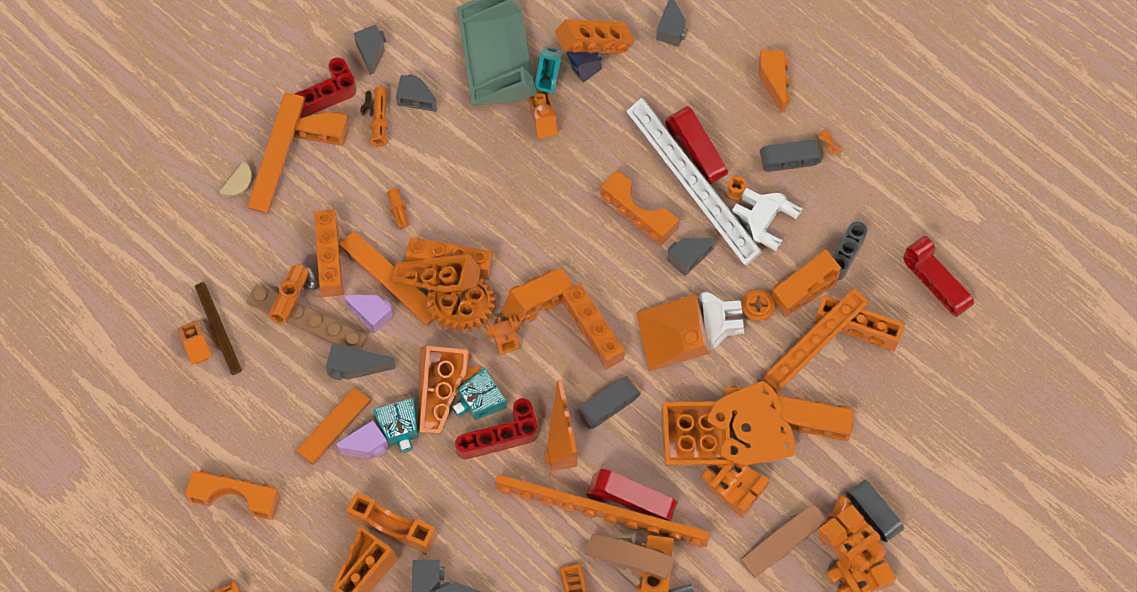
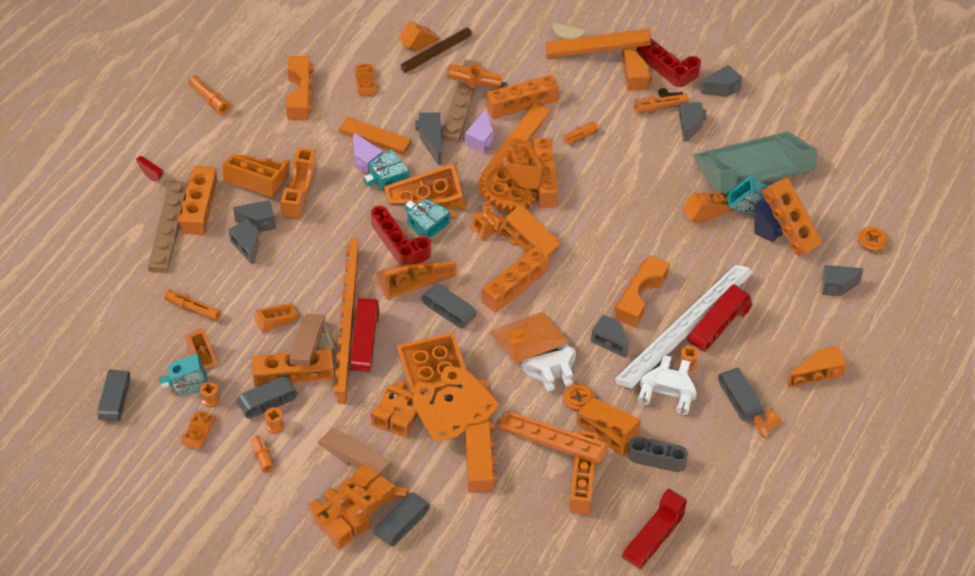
camera: 75 degrees right, 15 degrees down
none -> orange slope [355,63,376,96]

